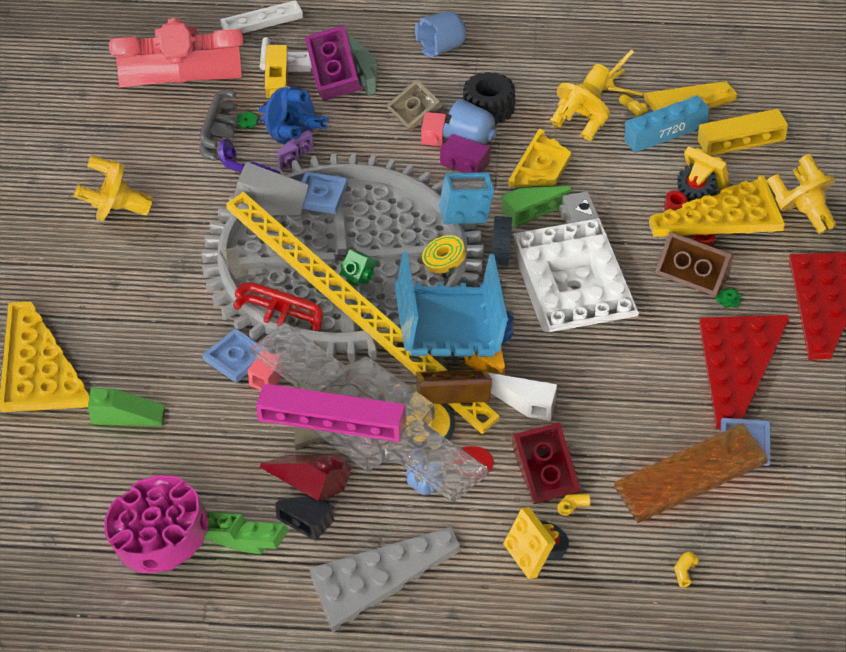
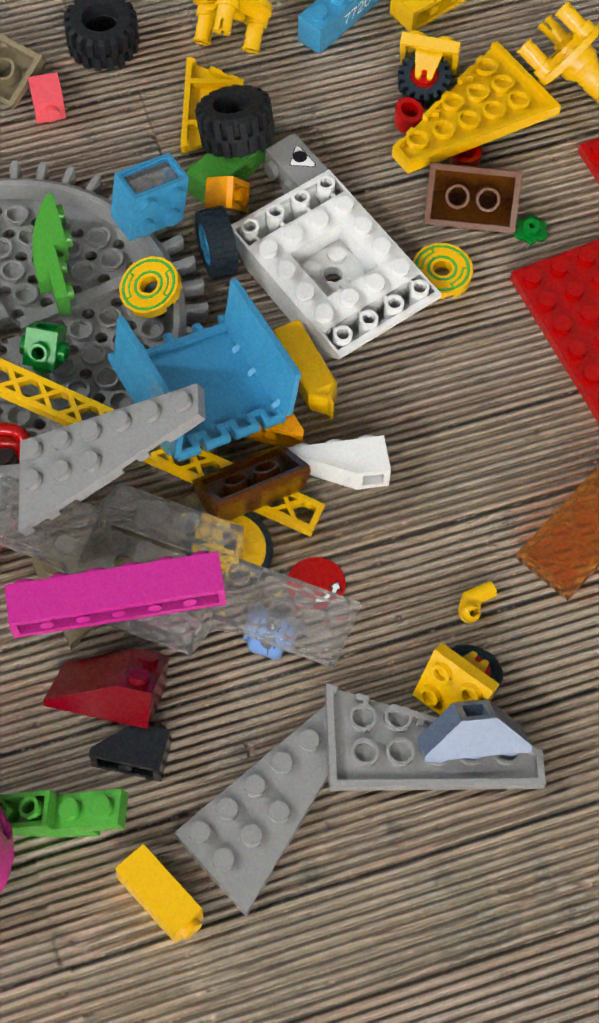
camera: 25 degrees left, 15 degrees up
magenta brick [440,134,490,173] -> none
medium blue cylinder [443,99,497,145] -> none
dark red slope [511,422,581,504] -> none
none -> light grey wing [18,383,206,537]
none -> bright green slope [32,193,75,316]
none -> yellow brick [115,844,203,943]
none -> black tyre [195,85,276,158]
none -> light orange slope [204,176,250,213]
none -> yellow piece [273,320,337,420]
none -> light grey wing [325,683,546,791]
none -> yellow tile [412,243,473,299]
none -> slope [417,699,532,763]

